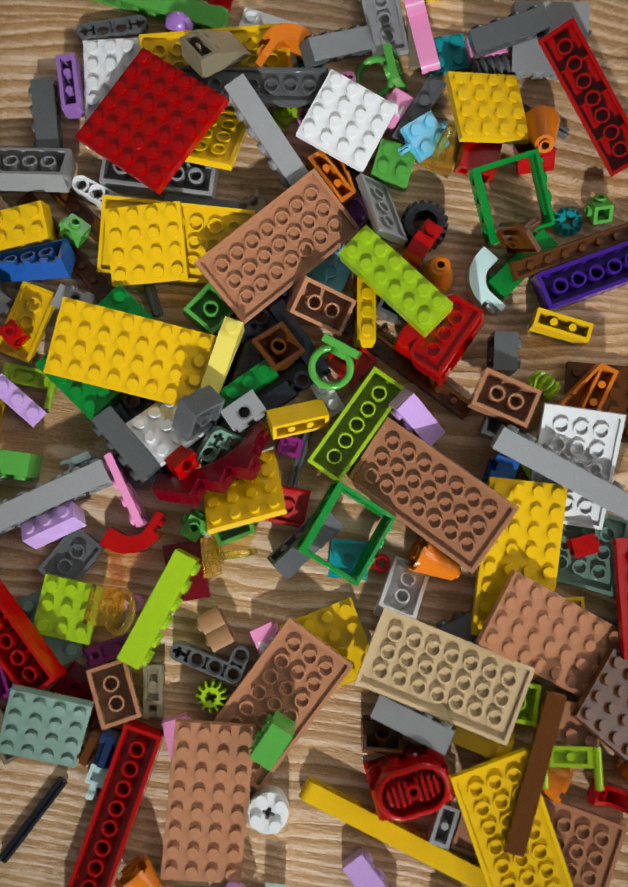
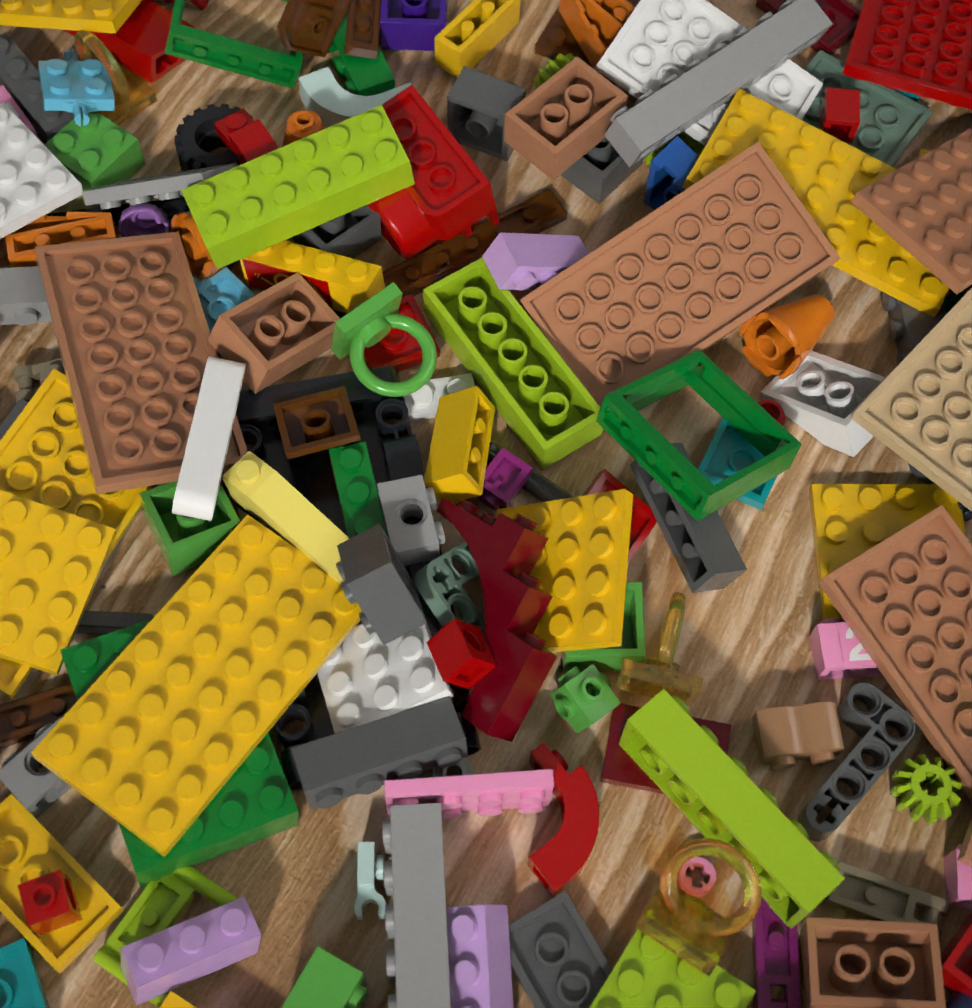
camera: 75 degrees left, 20 degrees down
none -> white beam [172,356,246,521]

